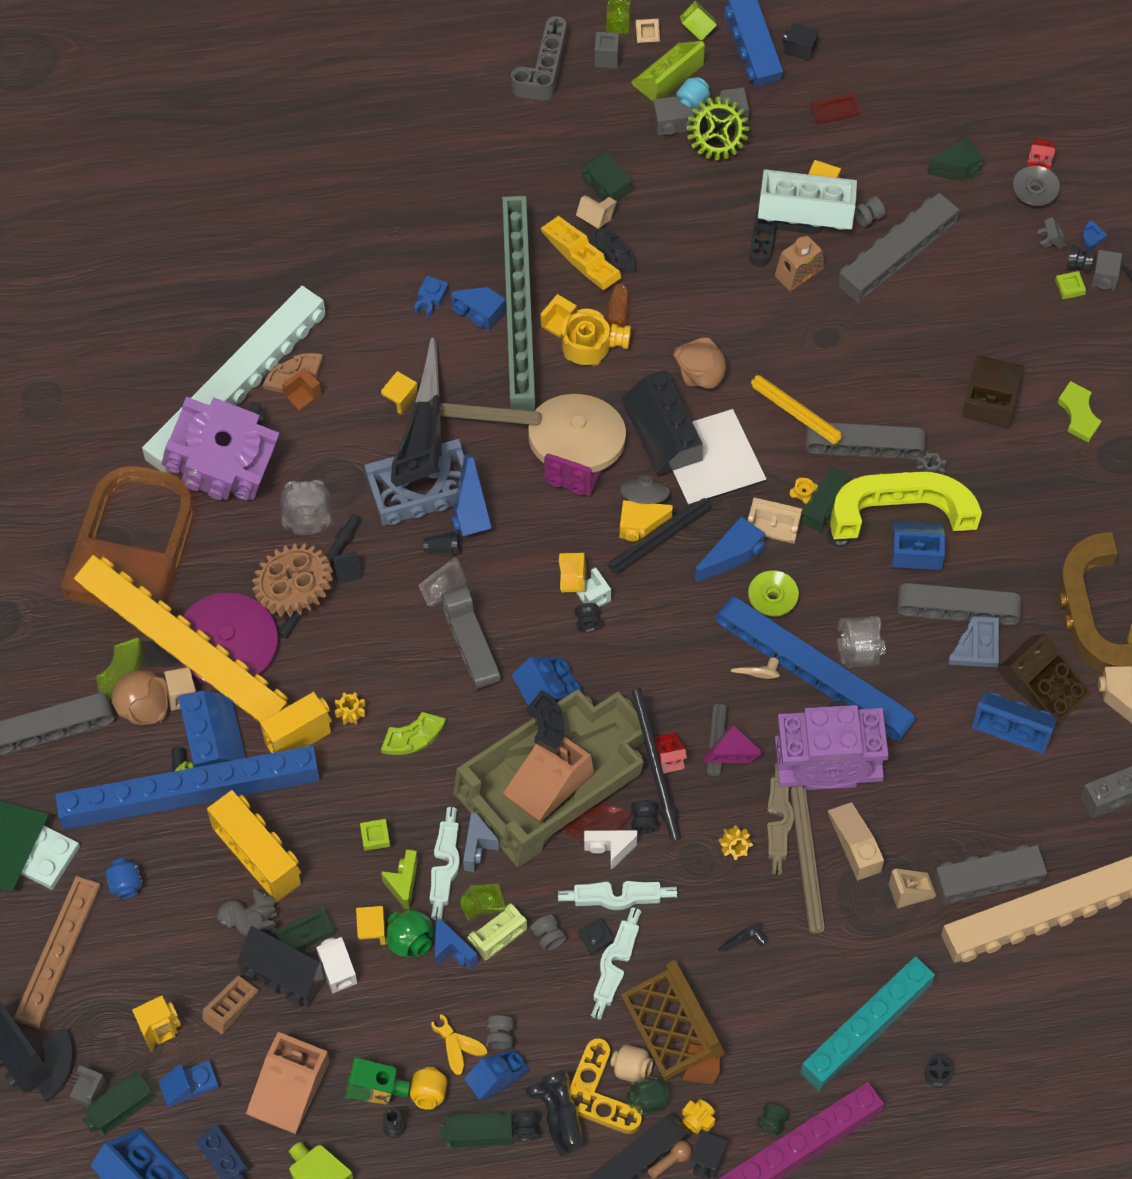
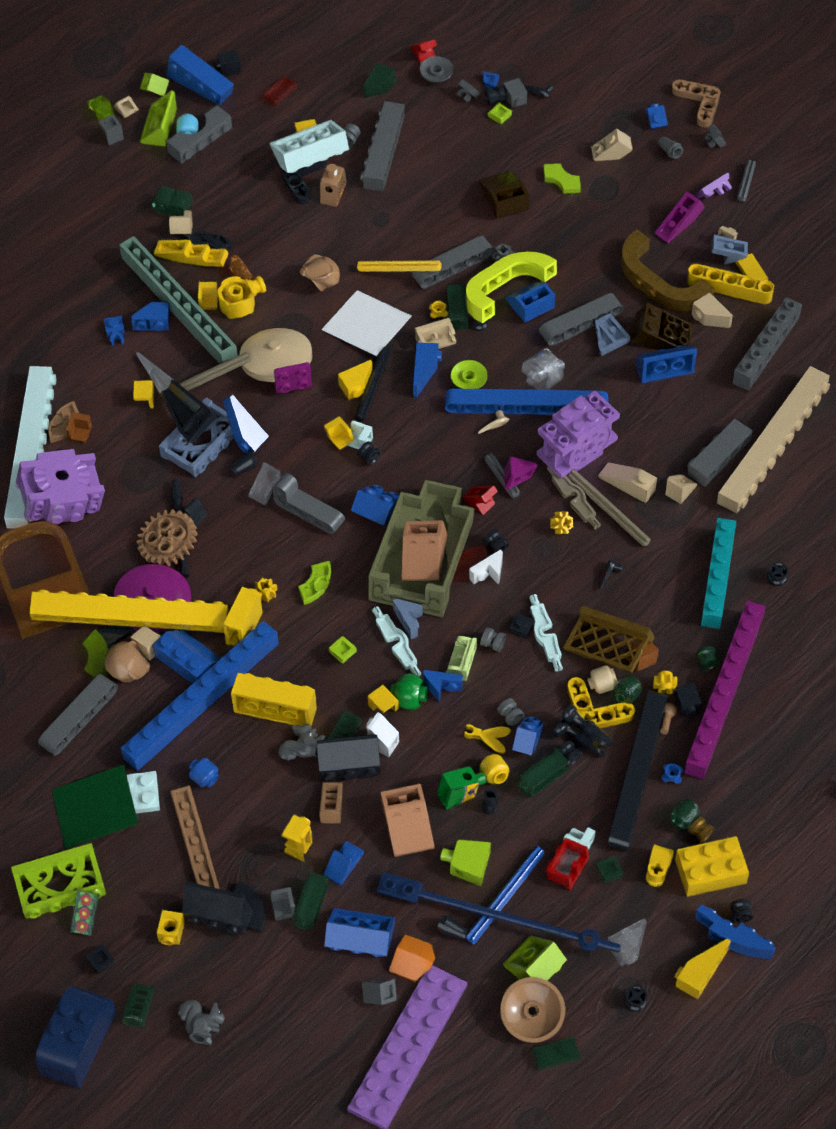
camera: 35 degrees left, 5 degrees down
black arm [172,747,195,772] -> none
clear brick [280,480,331,535] -> none
lime slope [381,850,418,909] -> none
clear neon green bracket [461,884,505,920] -> none
dark grey beam [511,16,566,100] -> none
black tile [527,690,565,755] -> none
light aqua piece [558,881,677,910] -> none
dark grey dish [620,476,670,504] -> none
black slope [622,370,703,476] -> none
black bar [631,688,681,841] -> none
lime gear [686,97,749,160] -> none

